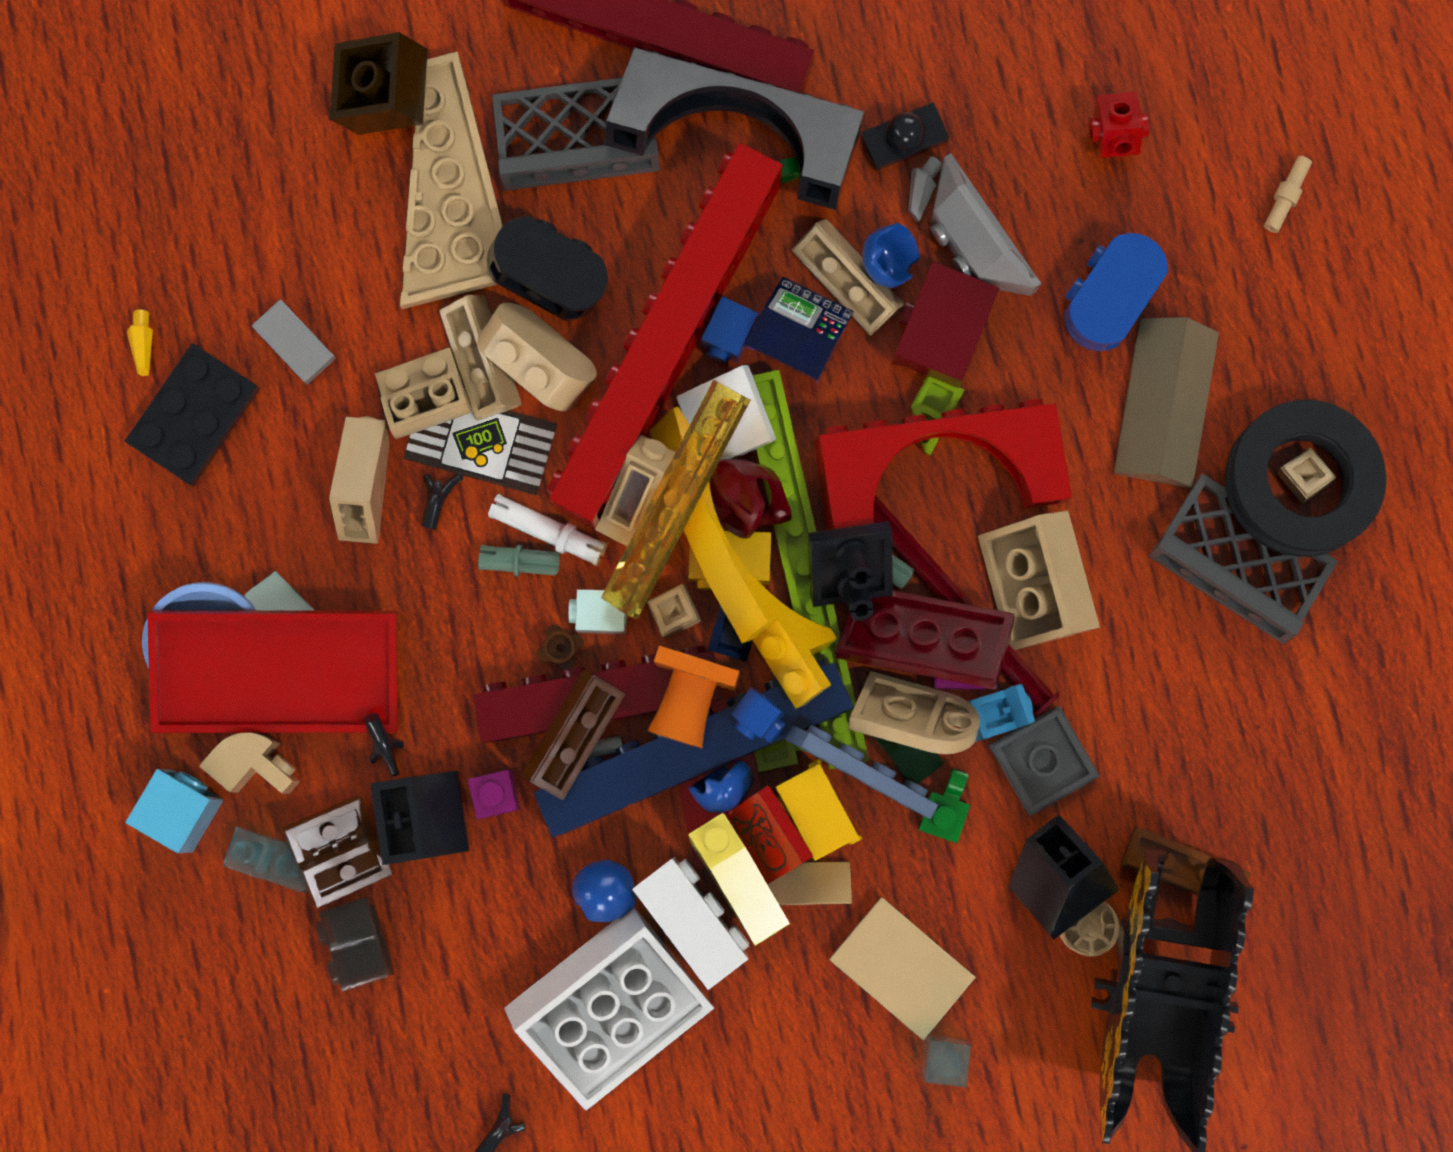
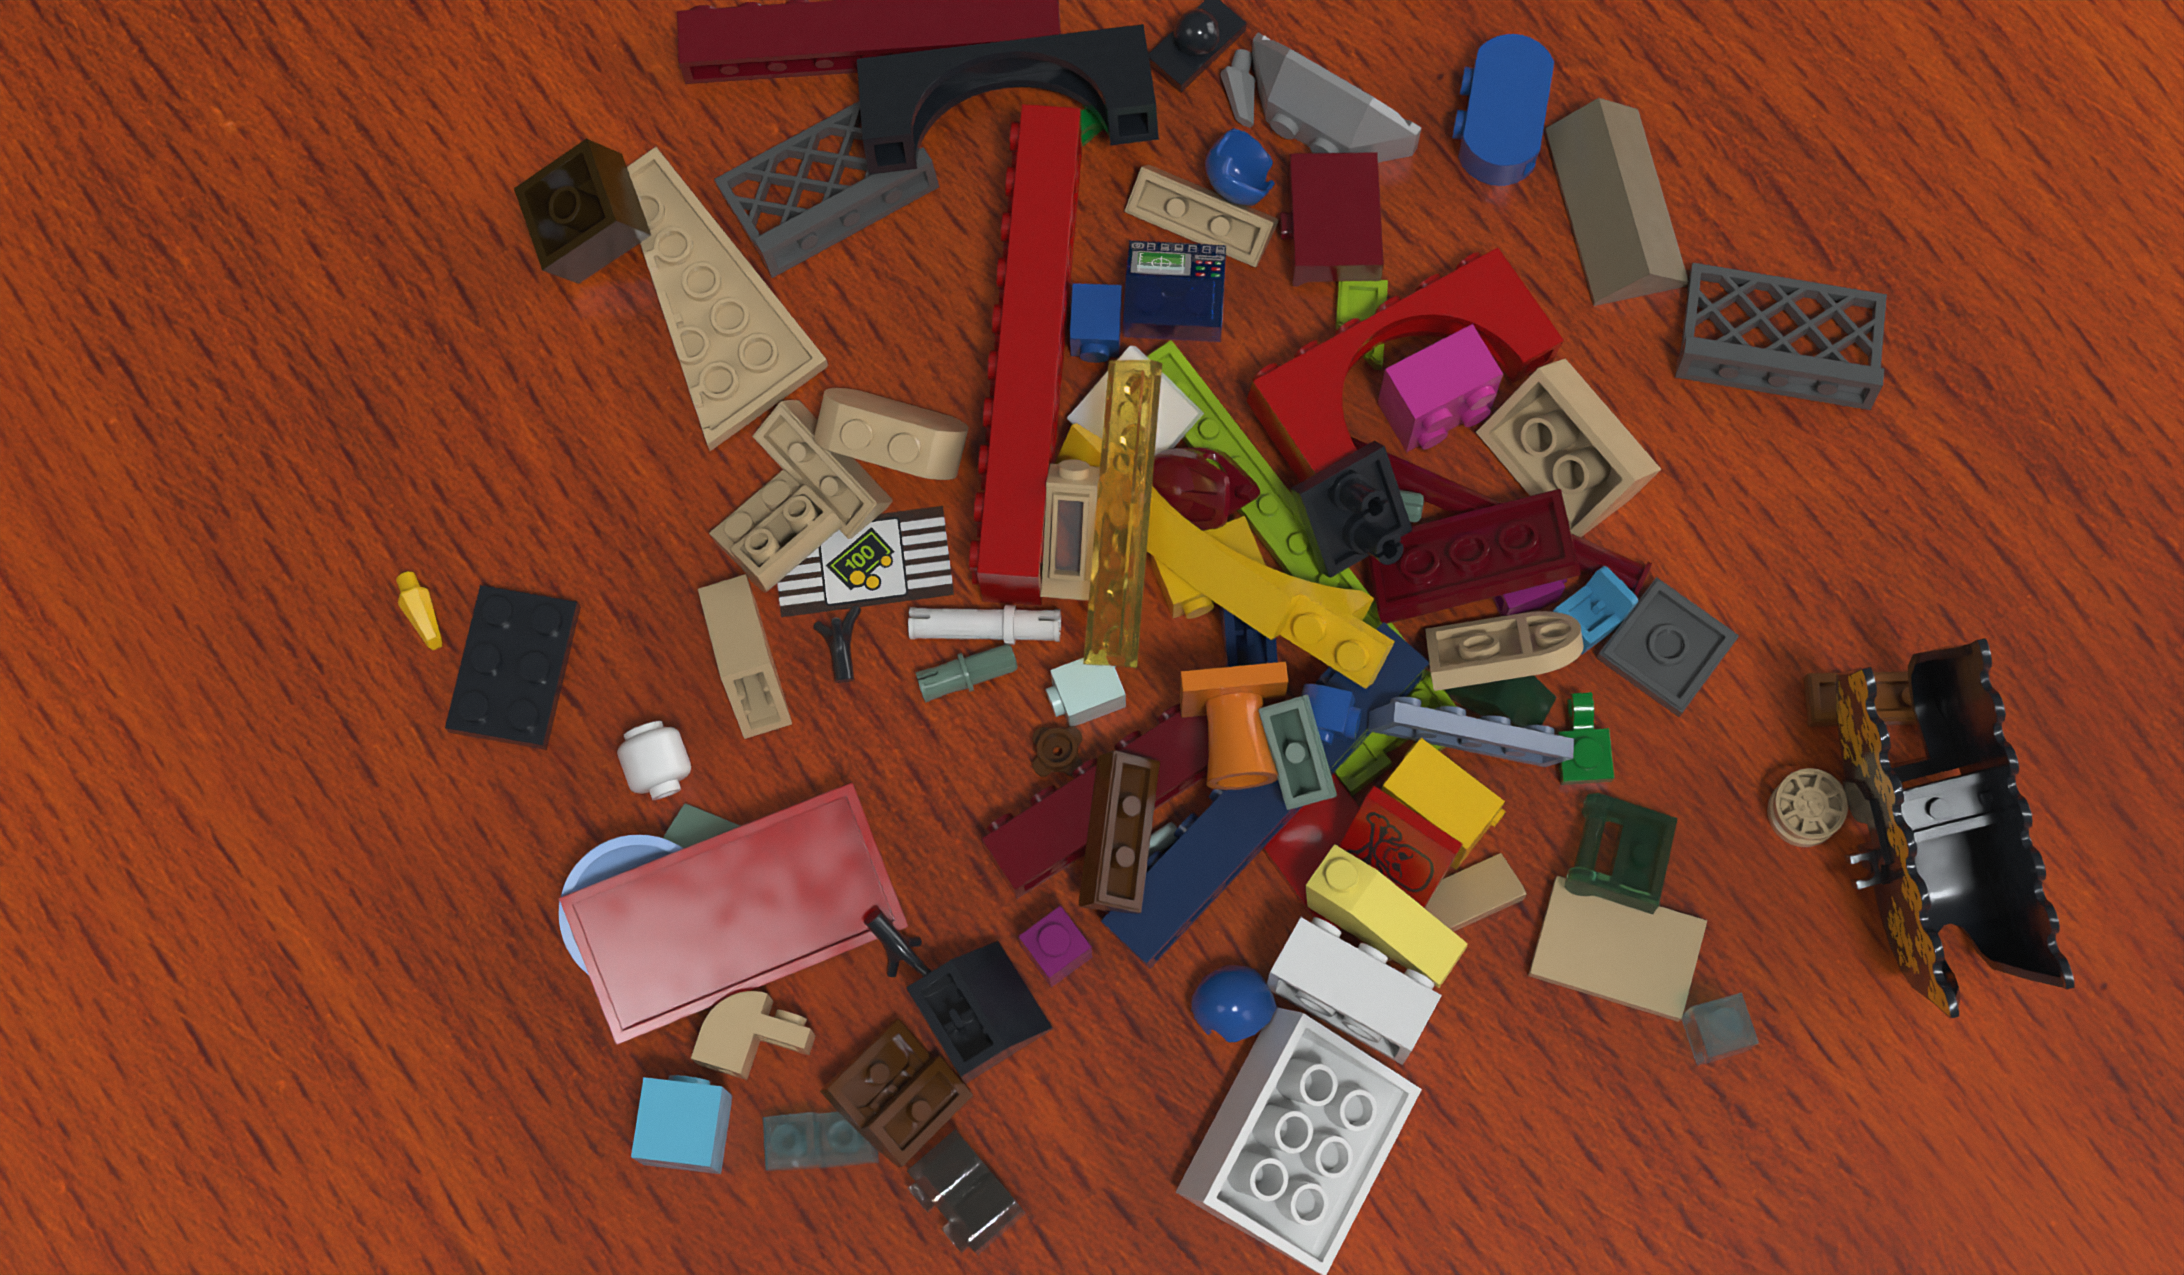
camera: 25 degrees left, 10 degrees down
light grey tile [252,299,336,385] -> none
black brick [487,217,608,321] -> none
tan tile [647,584,701,639] -> none
blue hair [688,759,753,813] -> none
black slope [1008,815,1119,940] -> none
black tyre [1225,400,1386,557] -> none
tan tile [1277,447,1336,504] -> none
none -> white head [617,721,691,800]
none -> sand green slope [1258,695,1337,810]
none -> dark pink brick [1377,324,1503,452]
none -> clear green plate [1564,793,1678,915]

